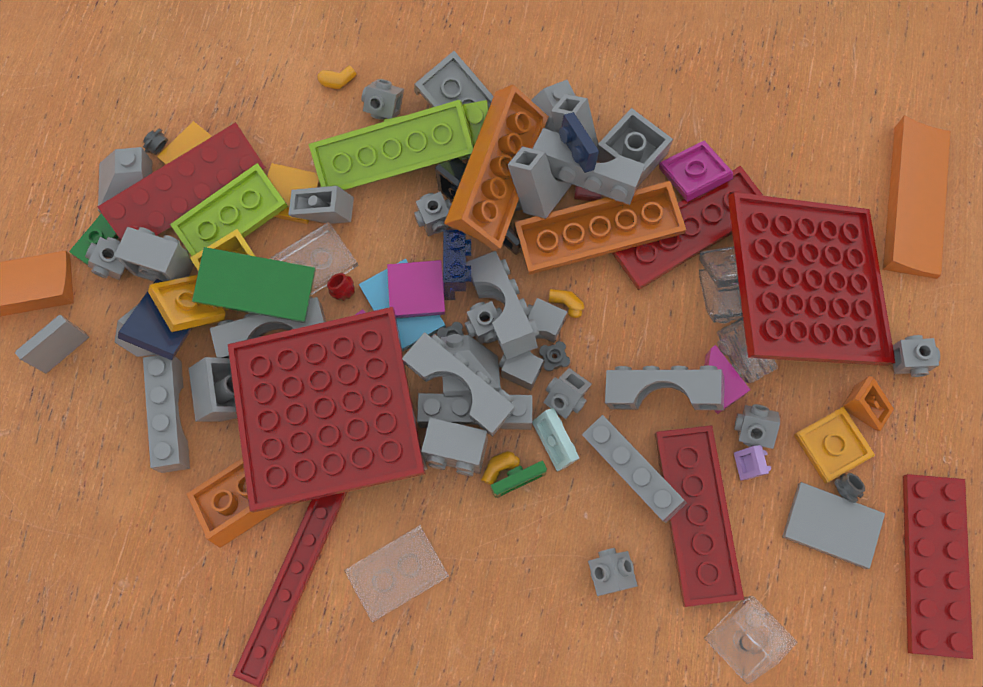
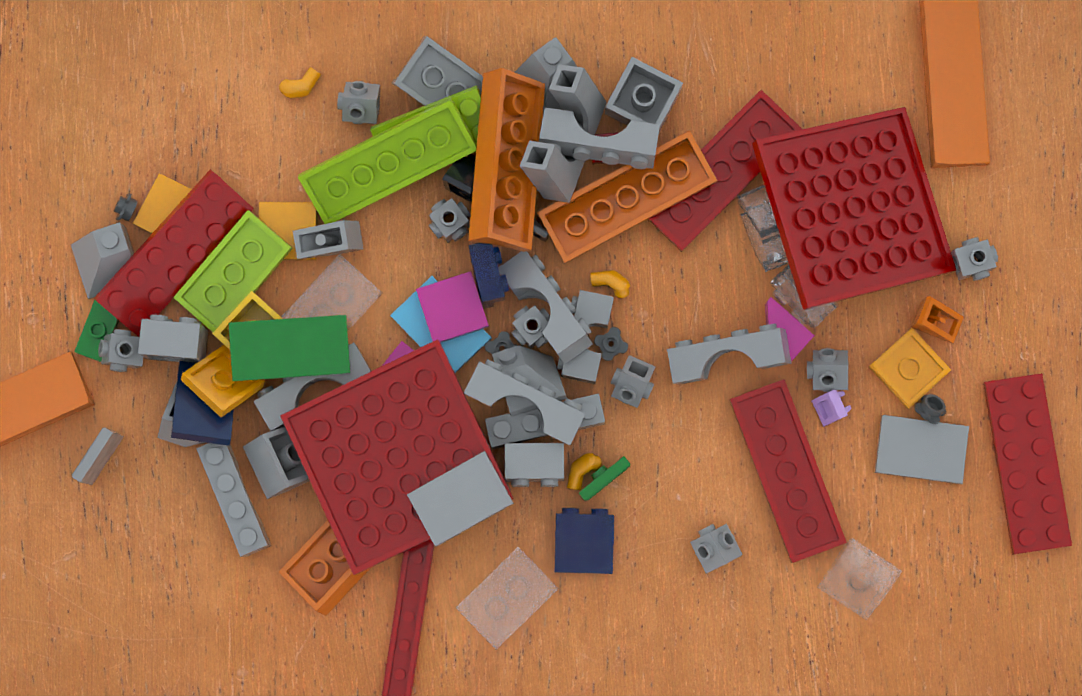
camera: 10 degrees left, 10 degrees up
red plate [327,273,355,301] -> none
light aqua plate [532,408,579,472] -> none
dark blue plate [559,112,599,173] -> none
light grey arch [582,415,687,523] -> none
dark pink tile [659,141,733,202] -> none
none -> light grey tile [407,451,514,547]
none -> clear blue plate [554,508,614,574]

